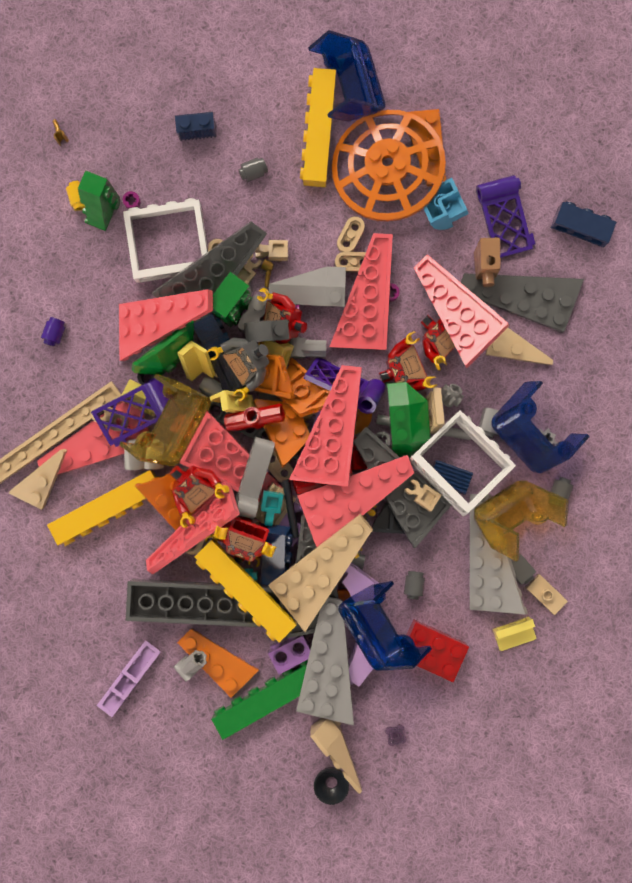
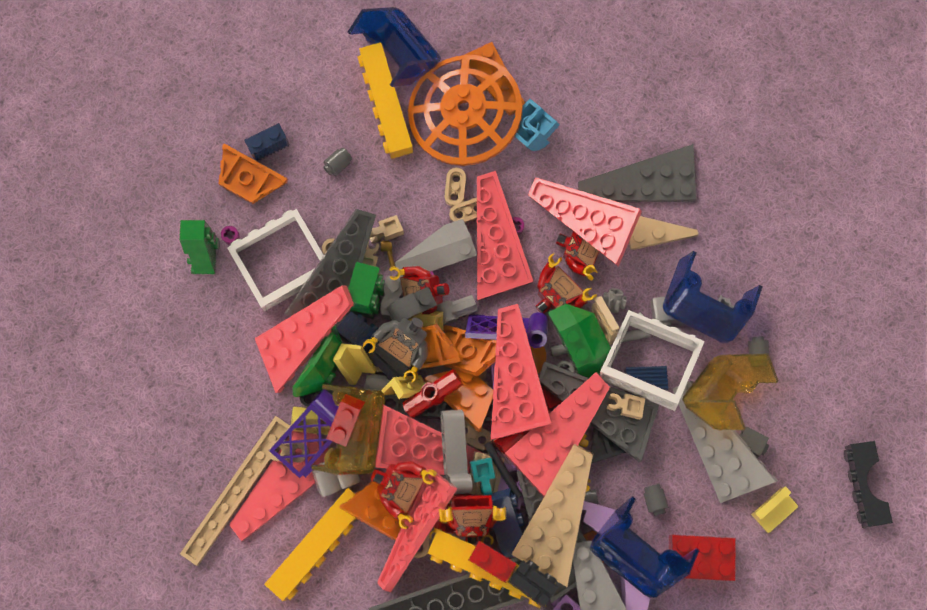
camera: 20 degrees left, 10 degrees down
tan wing [9,449,67,510] -> none
dark purple brick [41,317,65,347] -> none
pearl gold hand [52,119,69,146] -> none
yellow brick [66,181,85,211] -> none
medium nougat torso [474,238,501,287] -> none
dark purple piece [476,175,535,258] -> none
tan plate [525,574,568,615] -> none
dark blue brick [550,202,617,247] -> none
none -> orange wing [218,143,288,204]
none -> brick [326,394,365,447]
none -> red brick [468,541,516,583]
none -> black brick [508,559,559,608]
none -> black arch [844,441,893,528]

